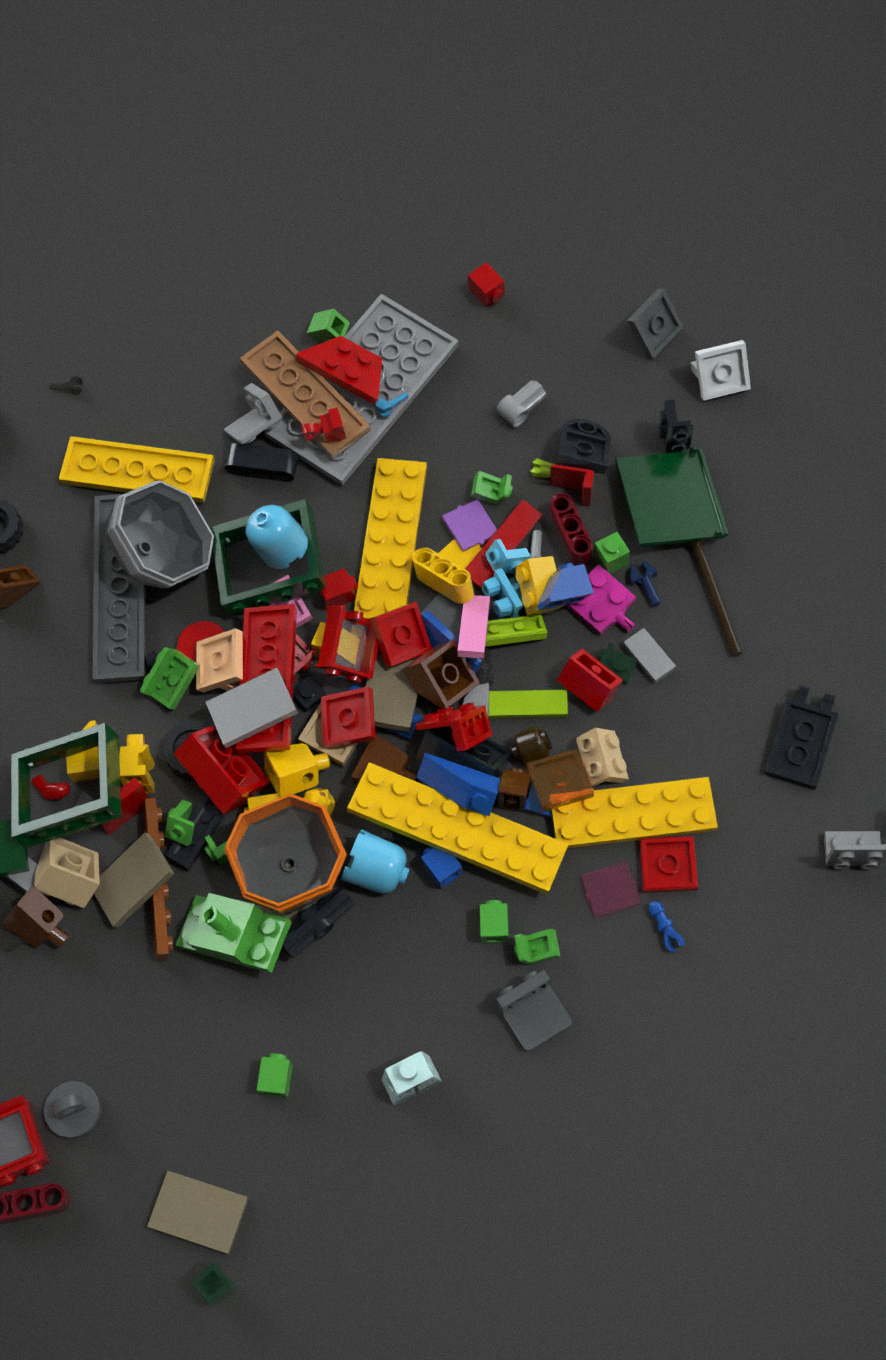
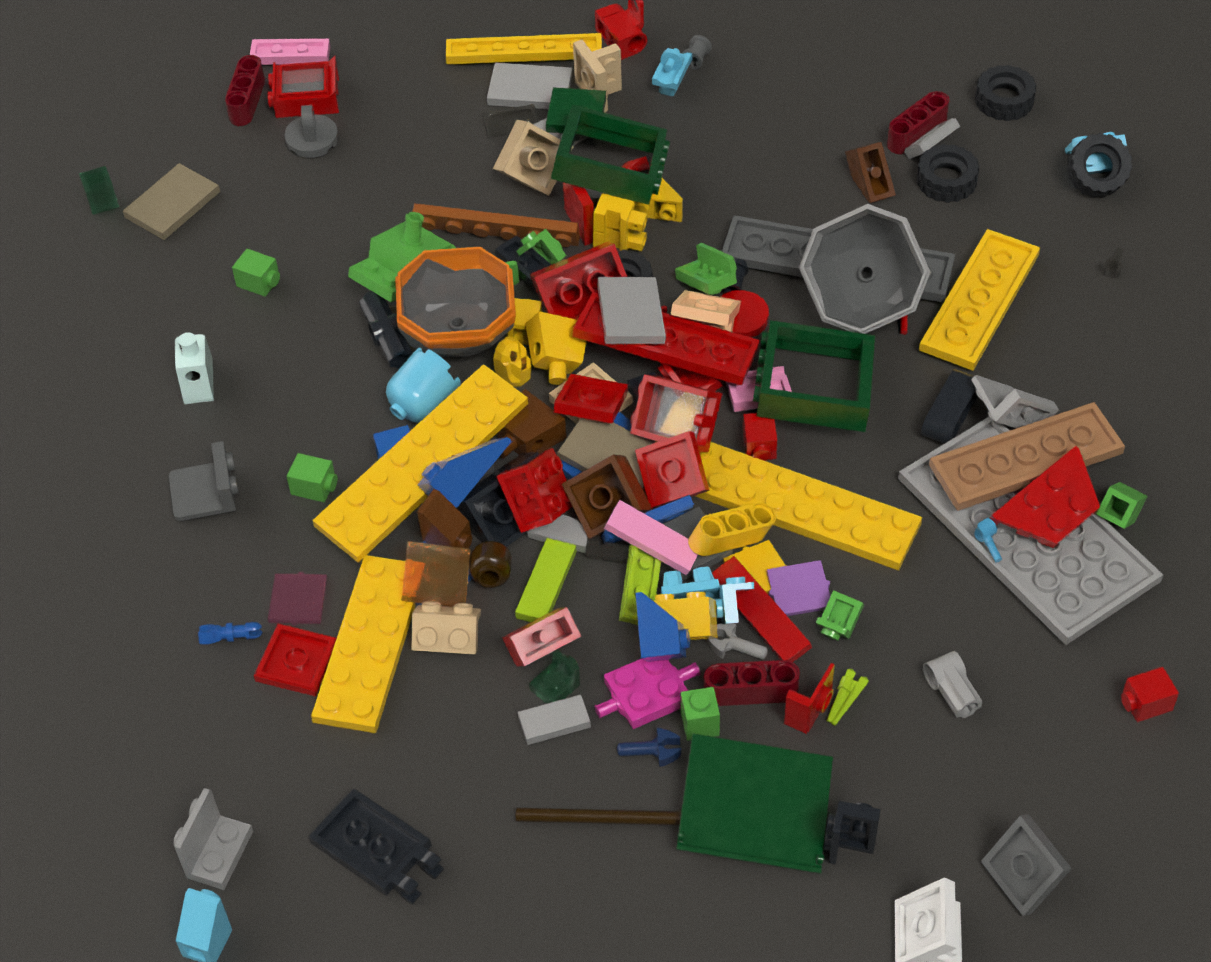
camera: 105 degrees right, 15 degrees down
reddish brown torso [1,885,69,948] -> none
dark tan tile [94,833,174,928] -> none
medium azure cylinder [245,505,308,569] -> none
red piece [301,407,346,443] -> none
bright green bracket [514,928,561,965] -> none
black plate [556,419,611,474] -> none

